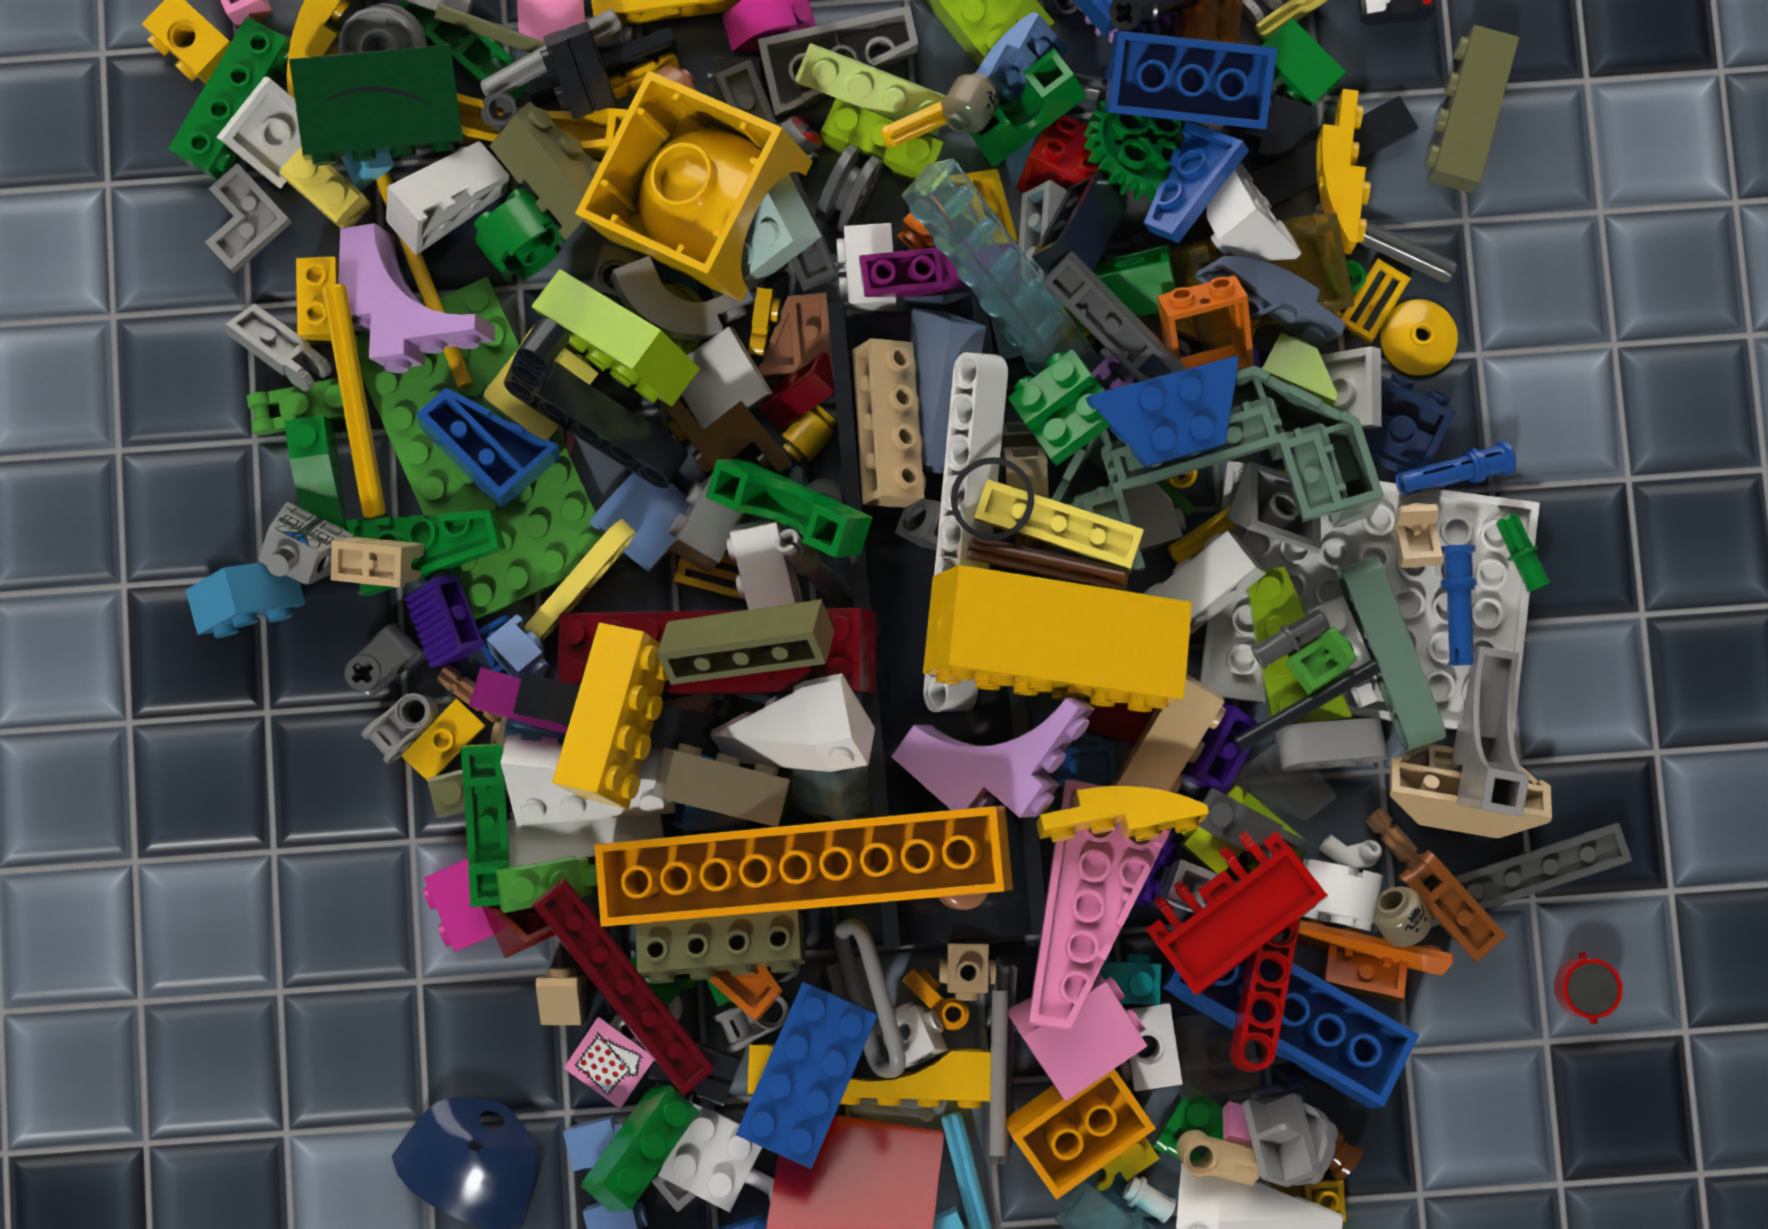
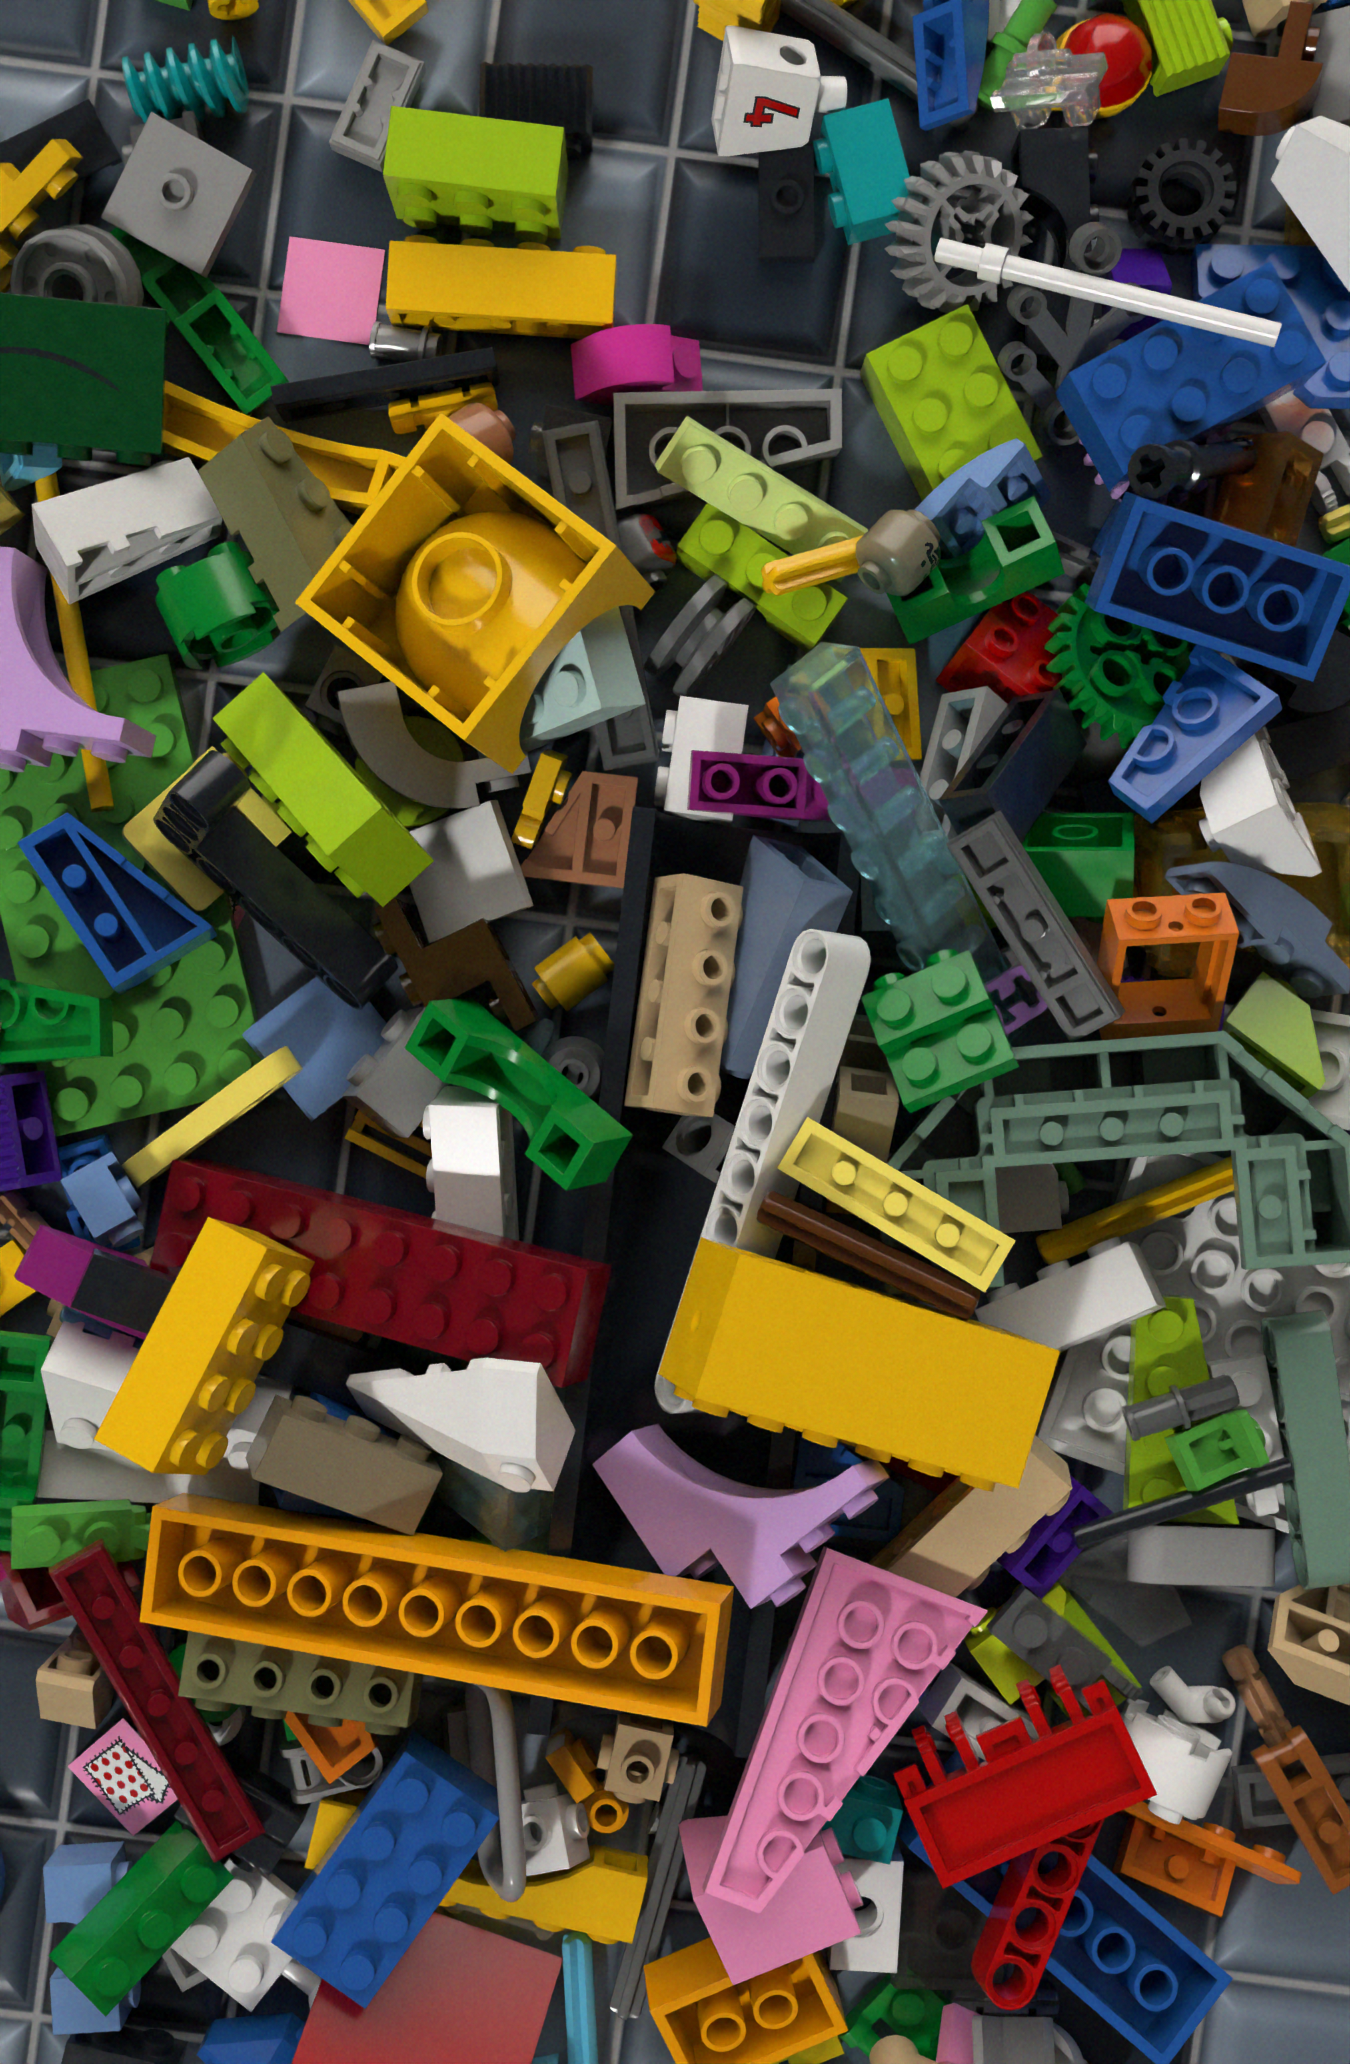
camera: 10 degrees right, 5 degrees up
olive bar [434,3,545,53] -> none
light grey axle [480,9,622,96] -> none
dark grey plate [481,92,520,131] -> none
black brick [540,22,617,119] -> none
olive brick [657,599,834,685] -> none
dark red slope [761,351,834,429] -> none
light grey pin [775,529,853,608] -> none
black piece [951,457,1034,541] -> none
light grey bar [989,990,1008,1156] -> none
yellow slope [1036,786,1209,842] -> none
blue wing [1085,356,1239,467] -> none
light grey slope [1227,462,1321,553] -> none
dark tan head [1374,886,1432,947] -> none

